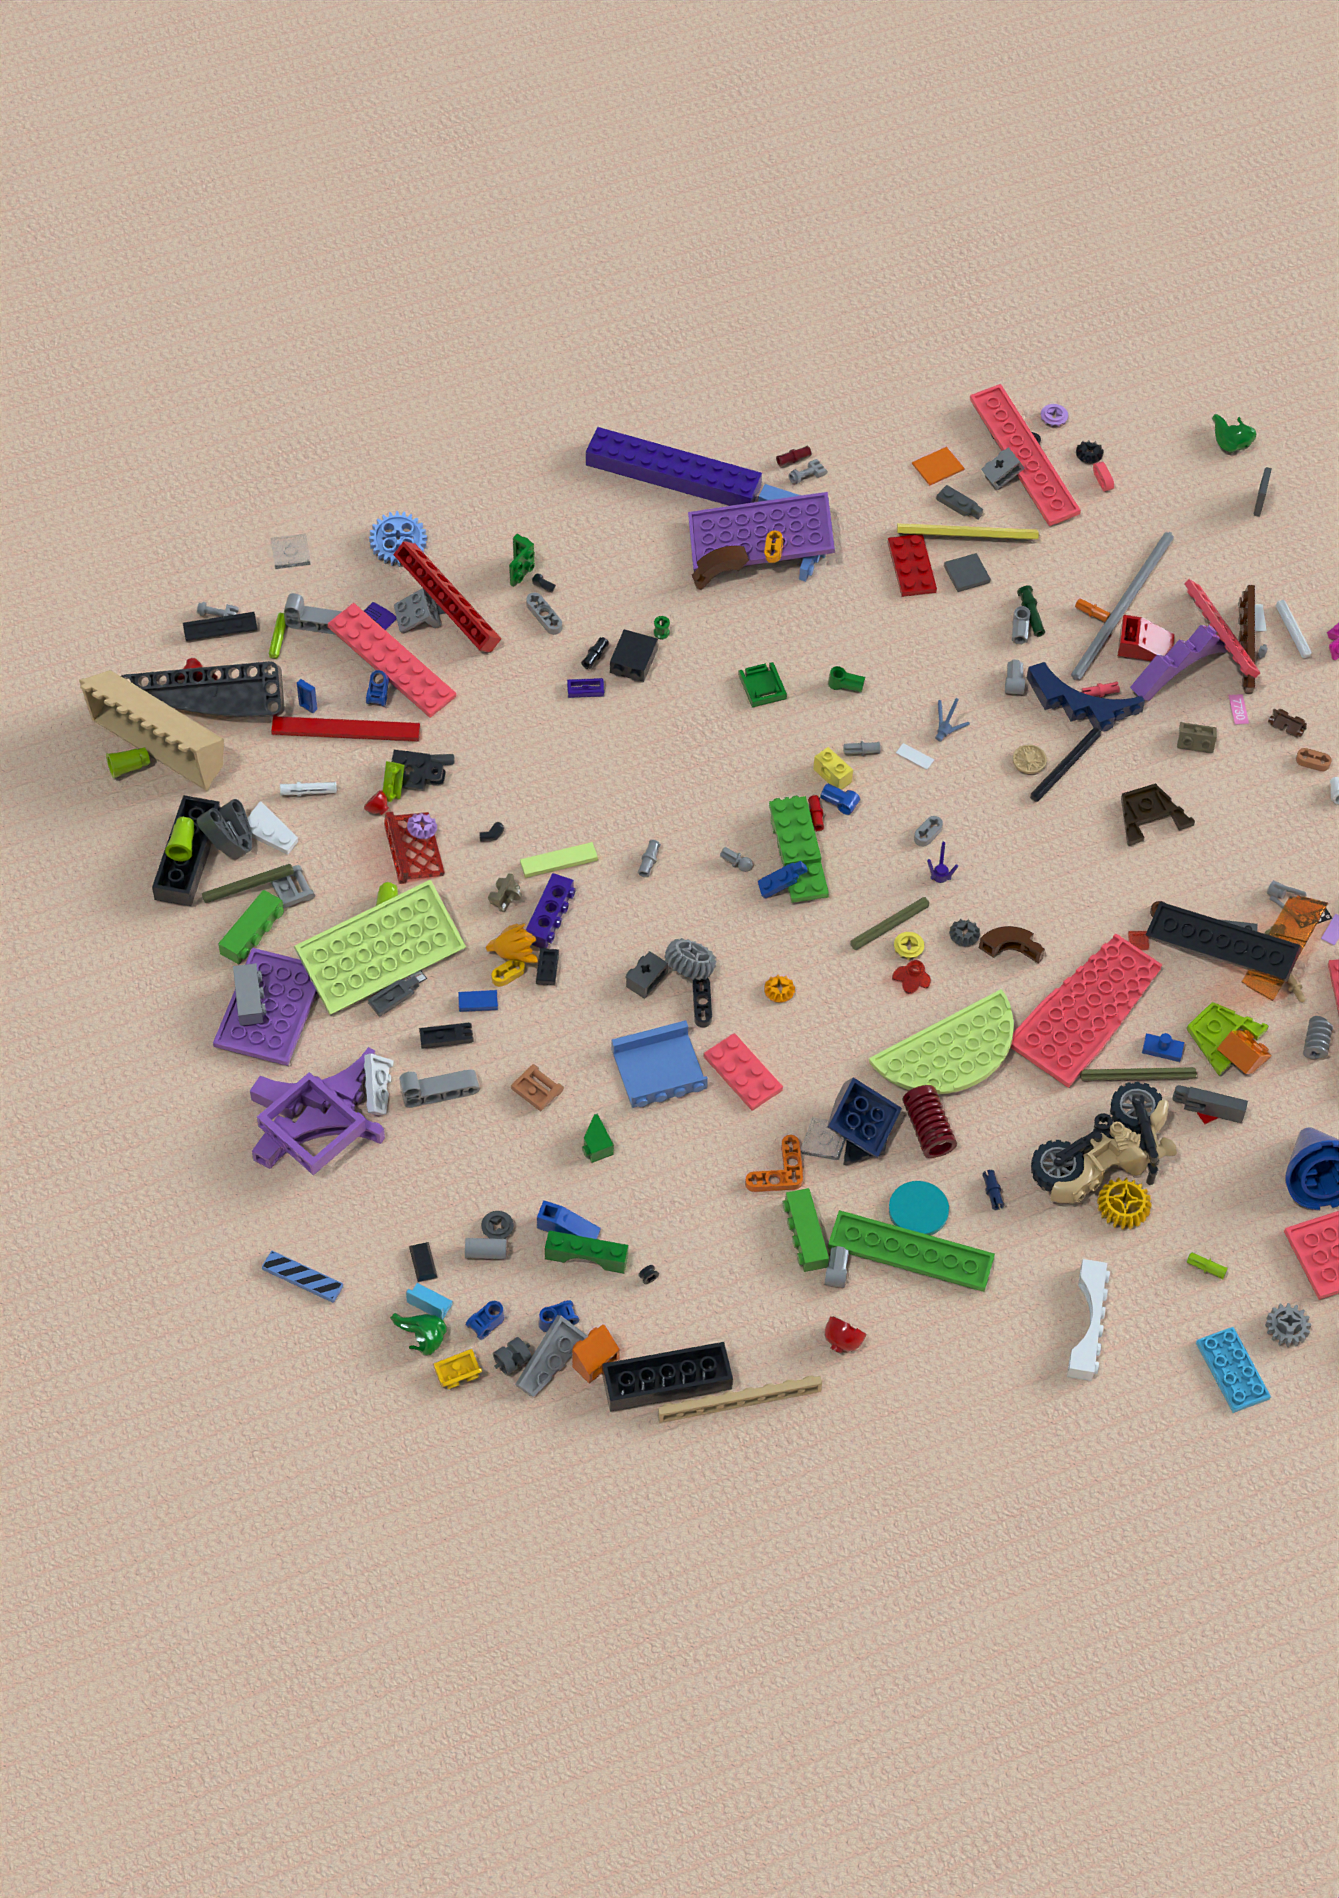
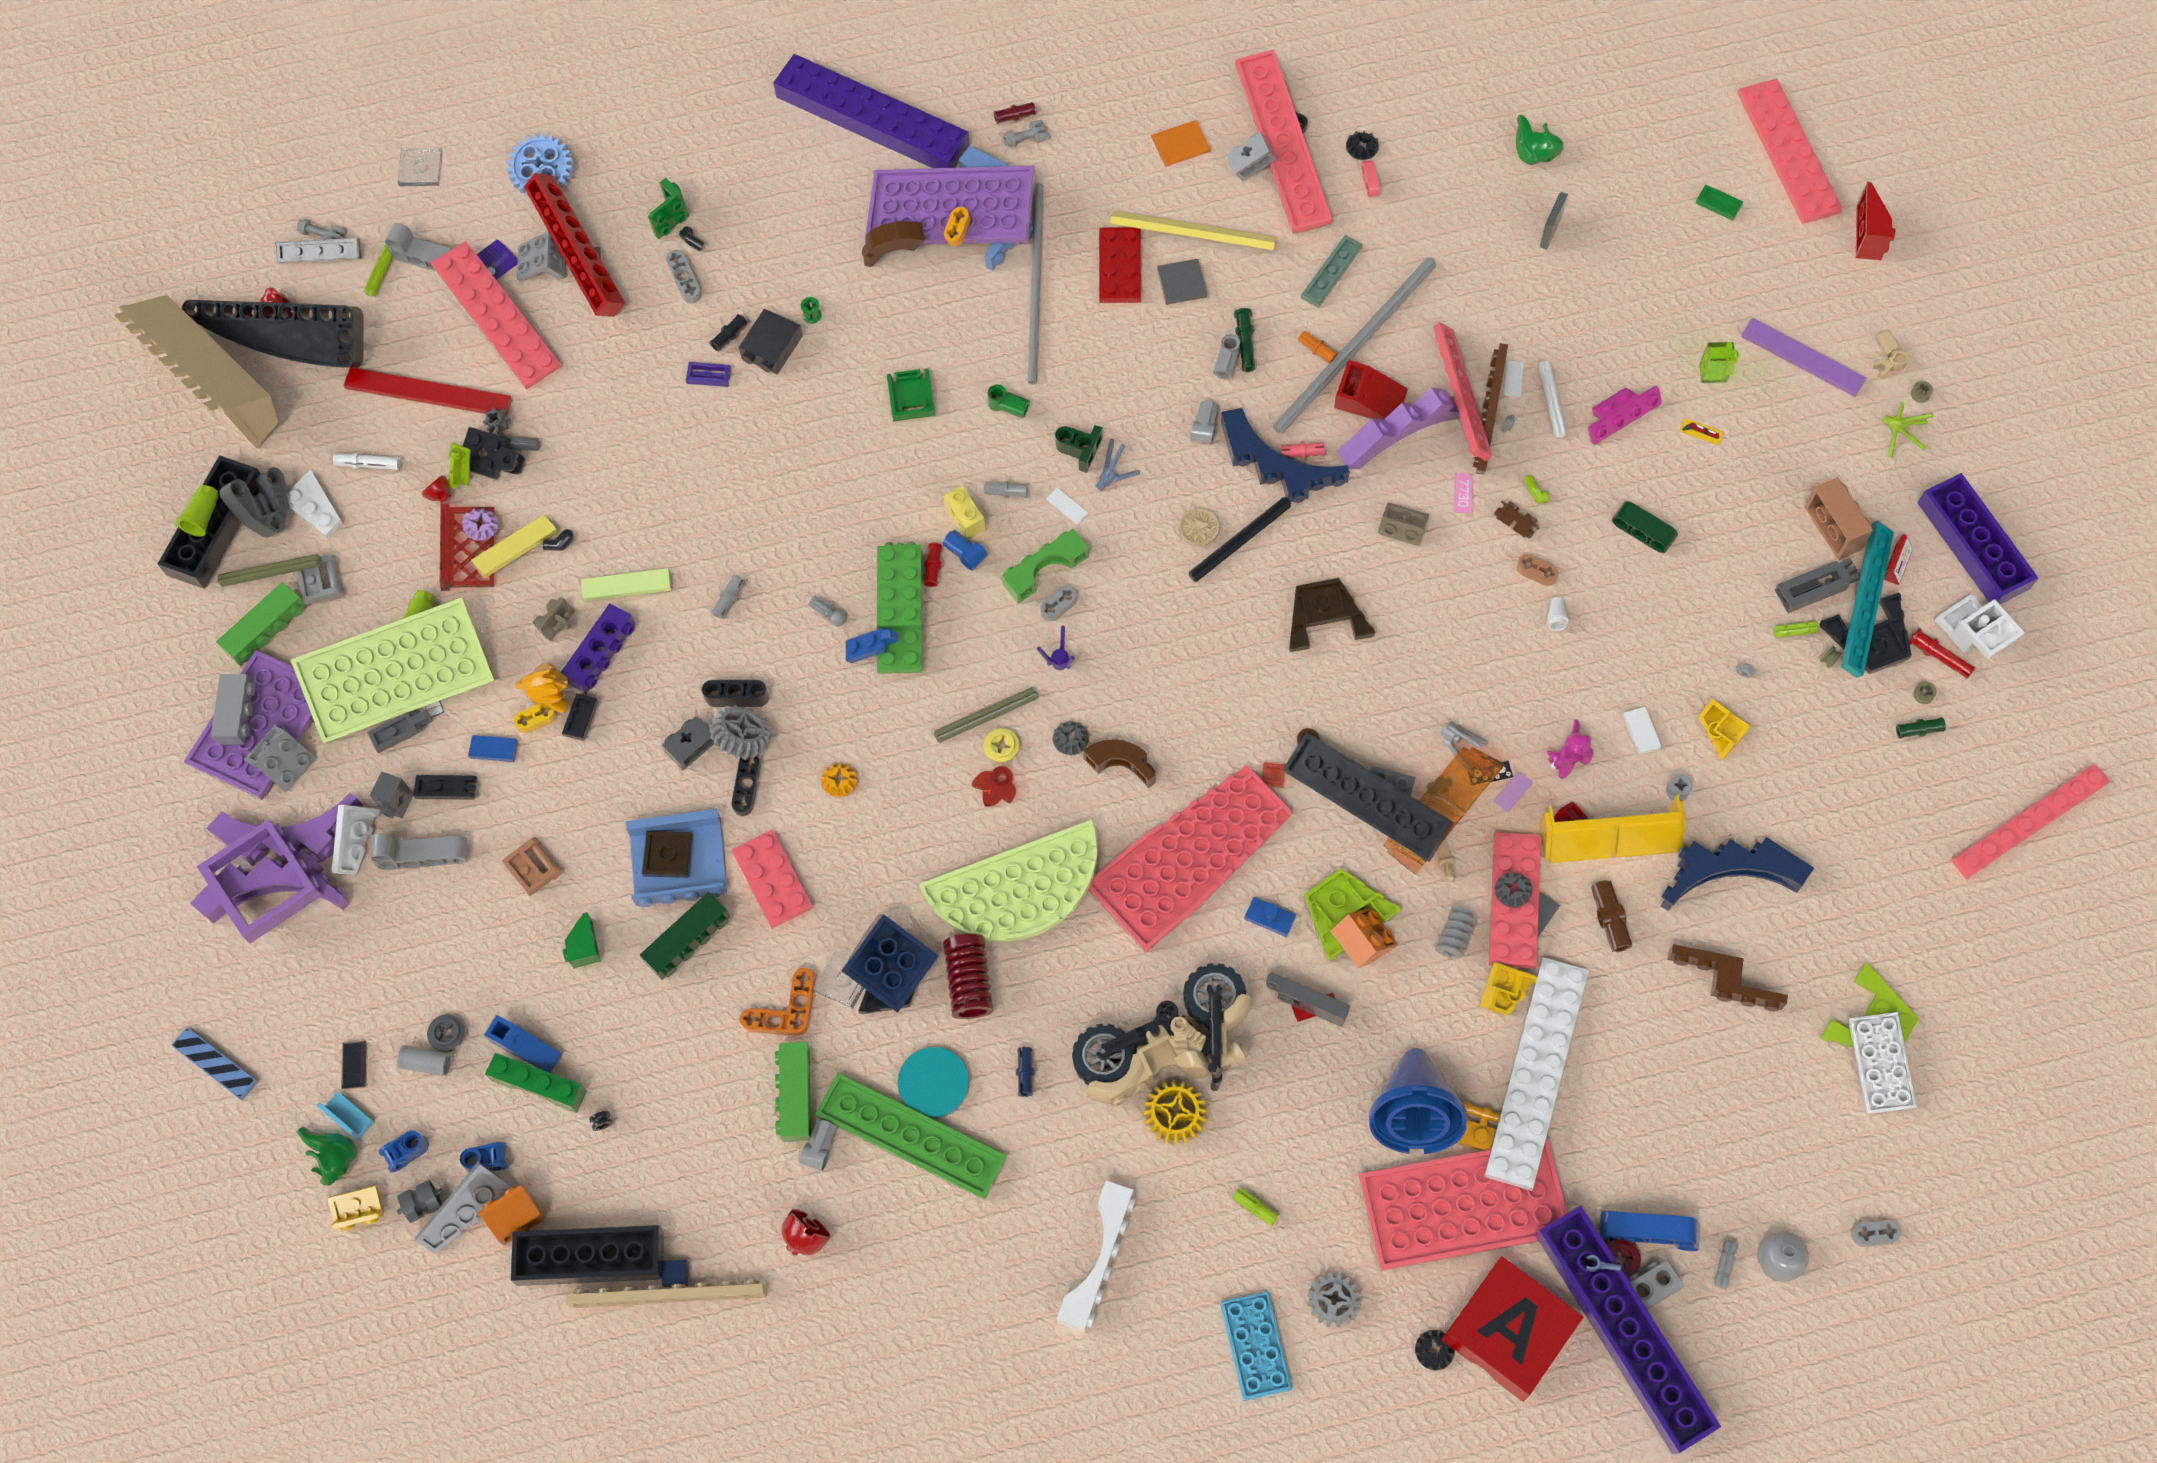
camera: 15 degrees right, 10 degrees up
lime plant [106,747,150,778] -> none
blue tile [297,679,317,713] -> none
blue piece [366,670,389,707] -> none
dark grey hinge [936,485,983,520] -> none
lavender gear [1041,404,1068,427] -> none
olive axle [1080,1067,1197,1081] -> none
none -> light grey bracket [244,725,315,792]
none -> dark grey brick [369,771,413,818]
none -> light yellow tile [471,515,557,578]
none -> dark grey gear [482,407,511,435]
none -> dark green brick [639,891,730,980]
none -> dark brown tile [642,831,693,878]
none -> dark blue tile [662,1260,688,1287]
none -> black beam [702,680,769,707]
none -> bright green arch [1002,529,1089,604]
none -> light grey piece [1028,184,1043,384]
none -> dark green tile [1055,425,1103,473]
none -> sand green tile [1301,235,1363,308]
none -> lime arm [1523,475,1549,504]

